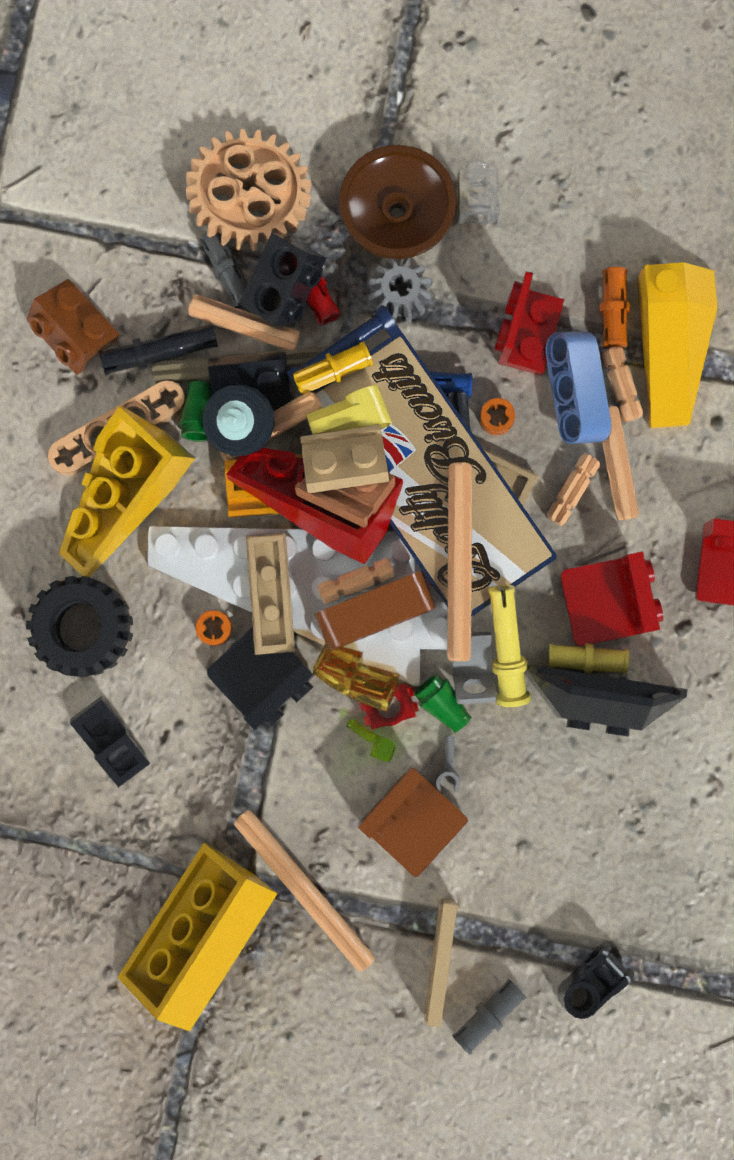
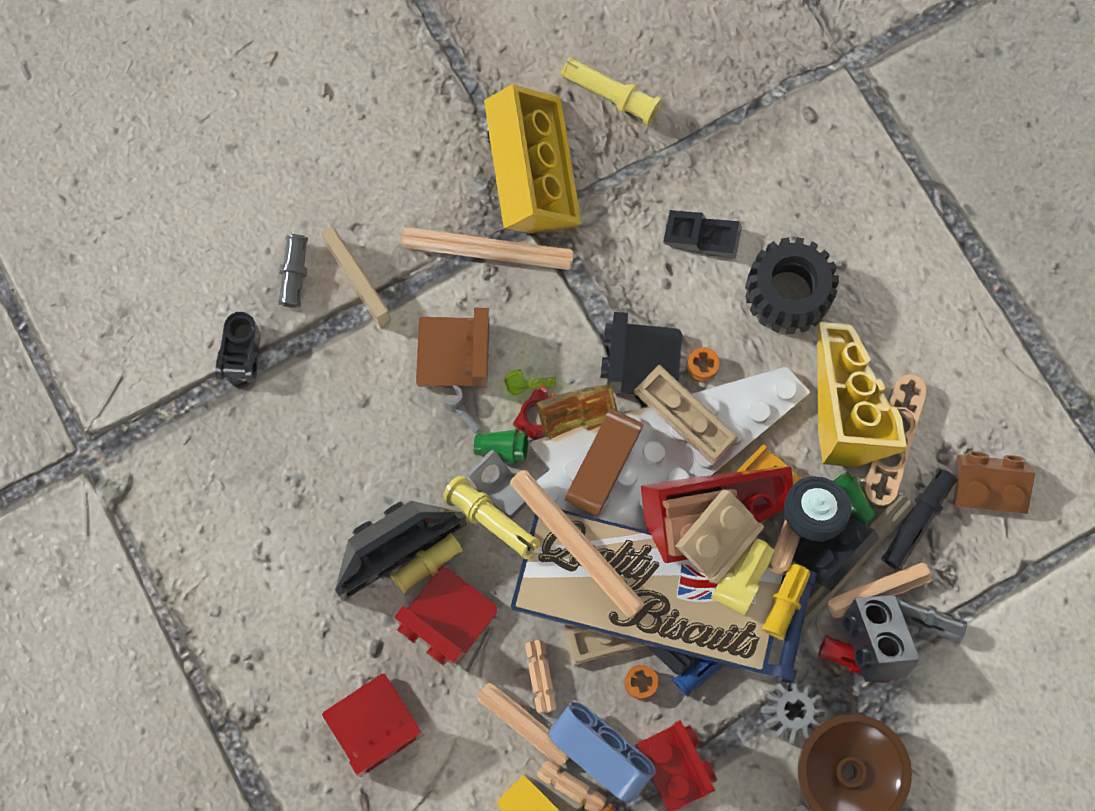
camera: 140 degrees right, 10 degrees down
light nougat gear [186,129,311,251] -> none
light nougat axle [318,558,395,604] -> none
none -> light yellow pin [561,57,663,126]

